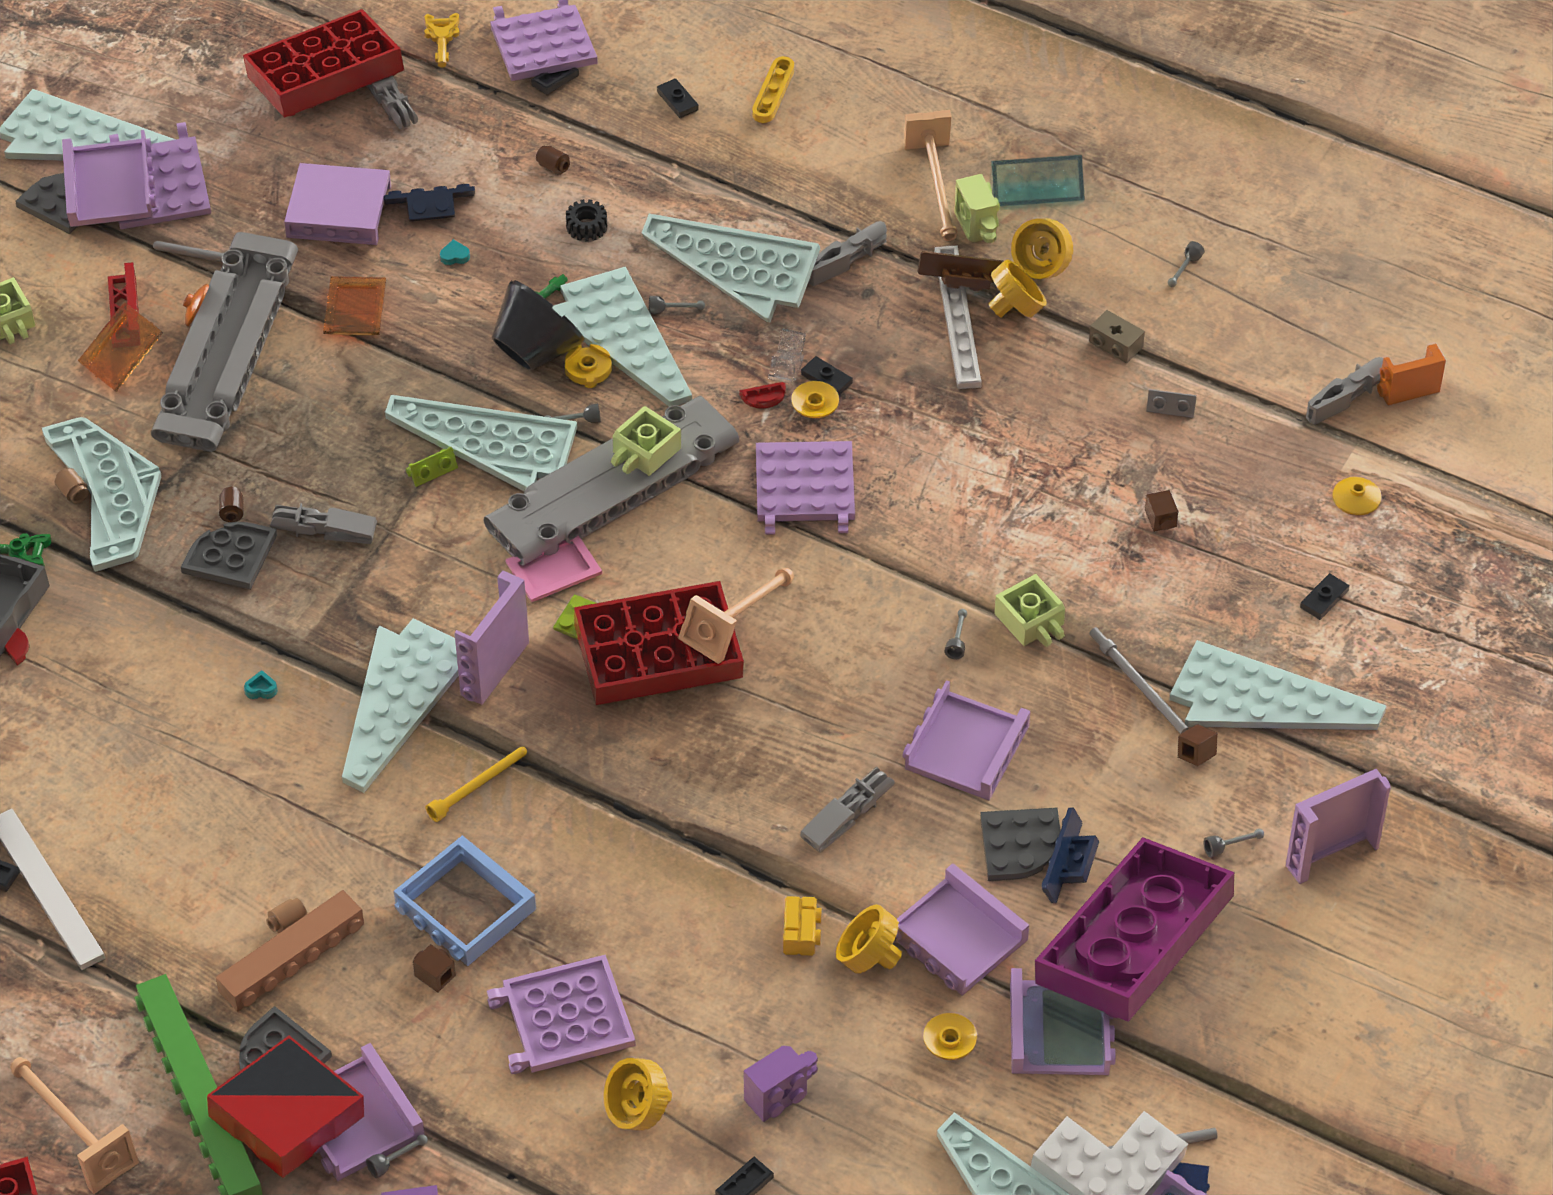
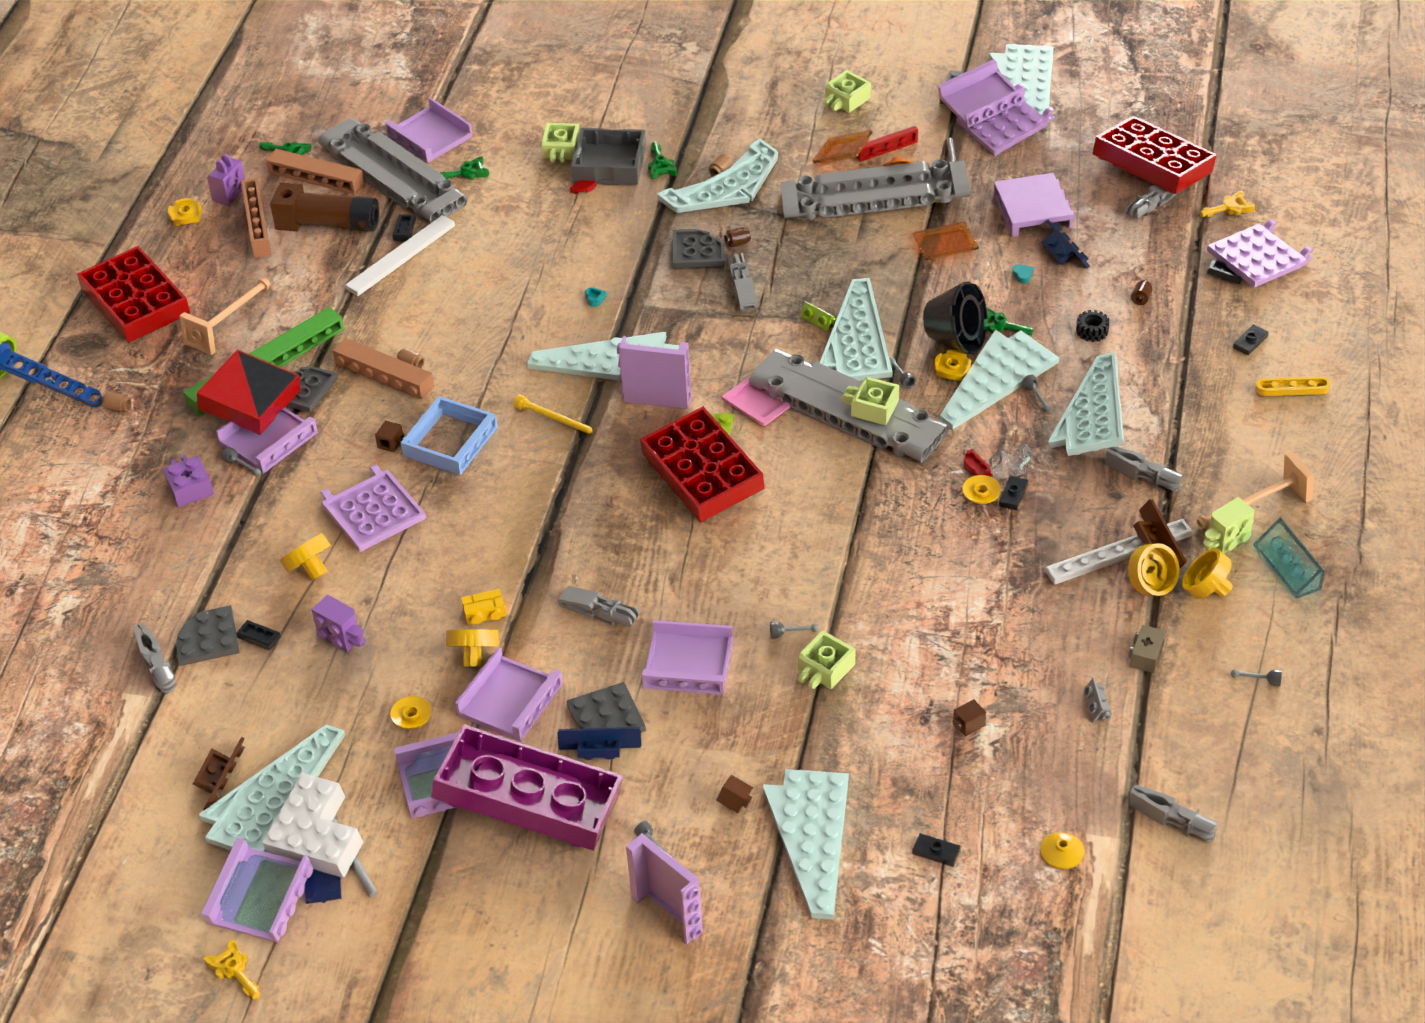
camera: 75 degrees right, 5 degrees down
light nougat tile [678,568,794,664] -> none
lavender plate [756,441,855,535] -> none
light grey bar [1089,627,1189,734] -> none
orange panel [1377,344,1446,406] -> none

